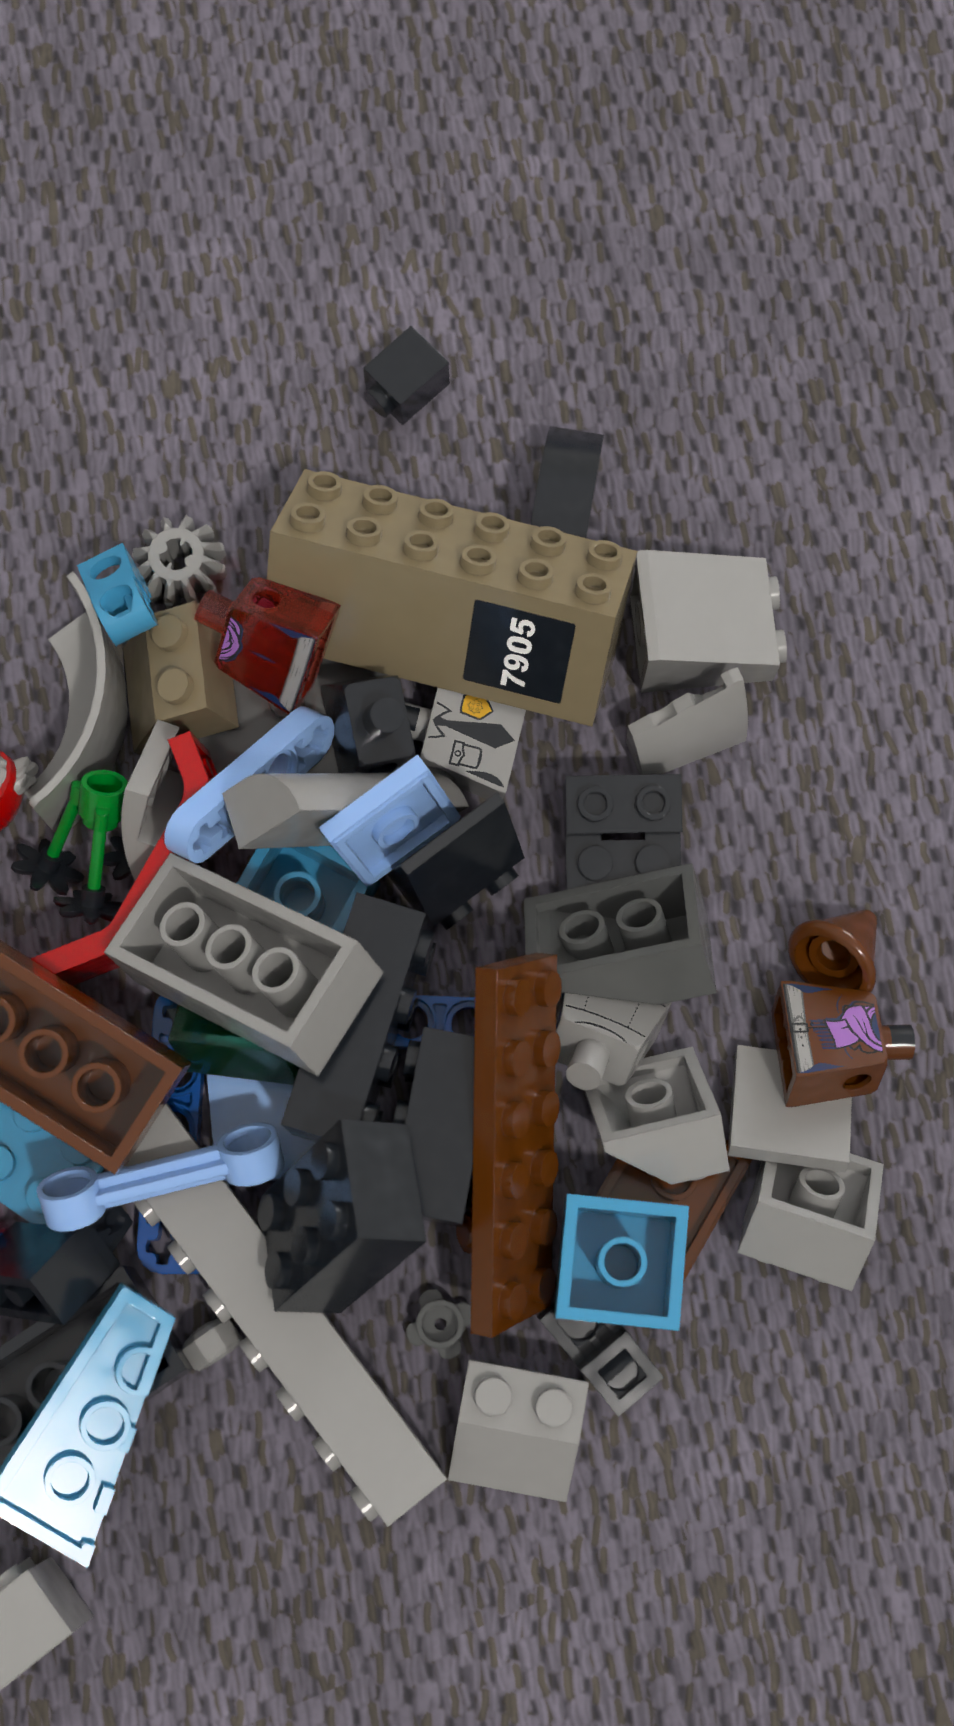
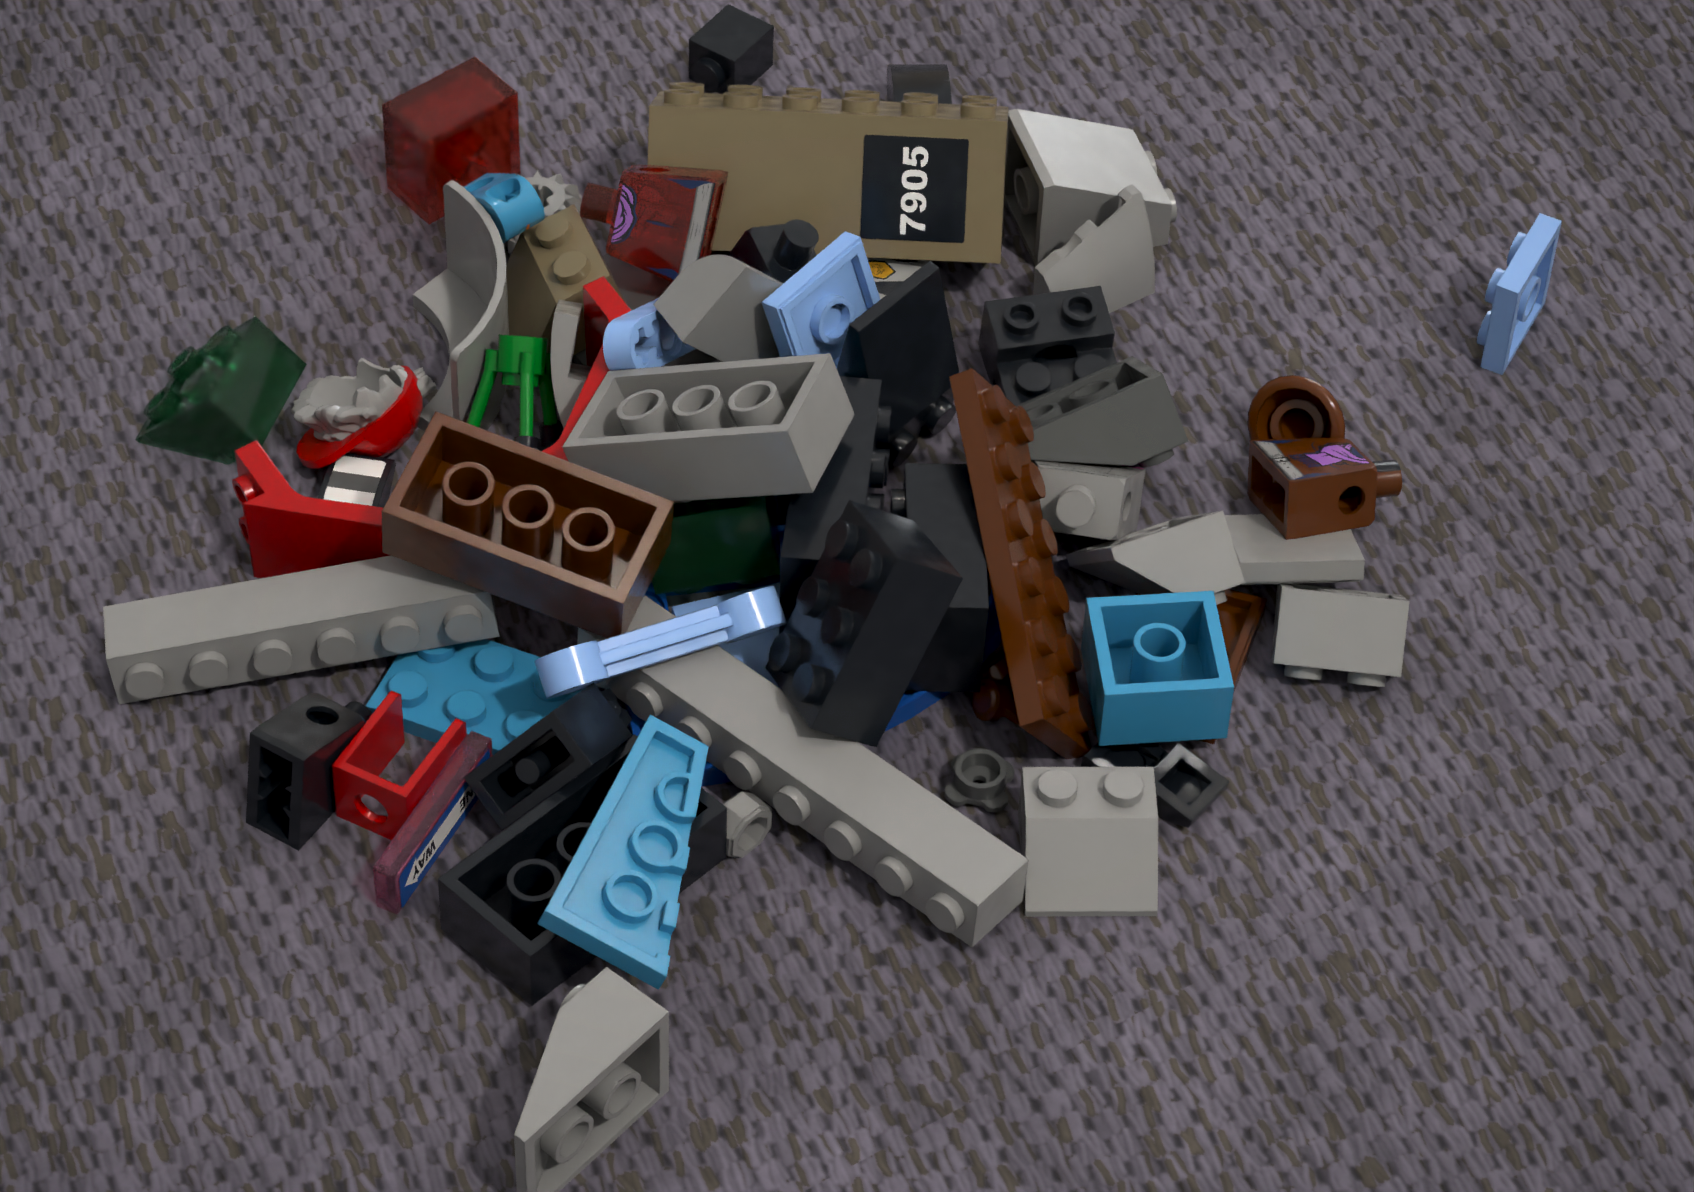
camera: 15 degrees left, 30 degrees down
none -> clear red brick [382,57,521,224]

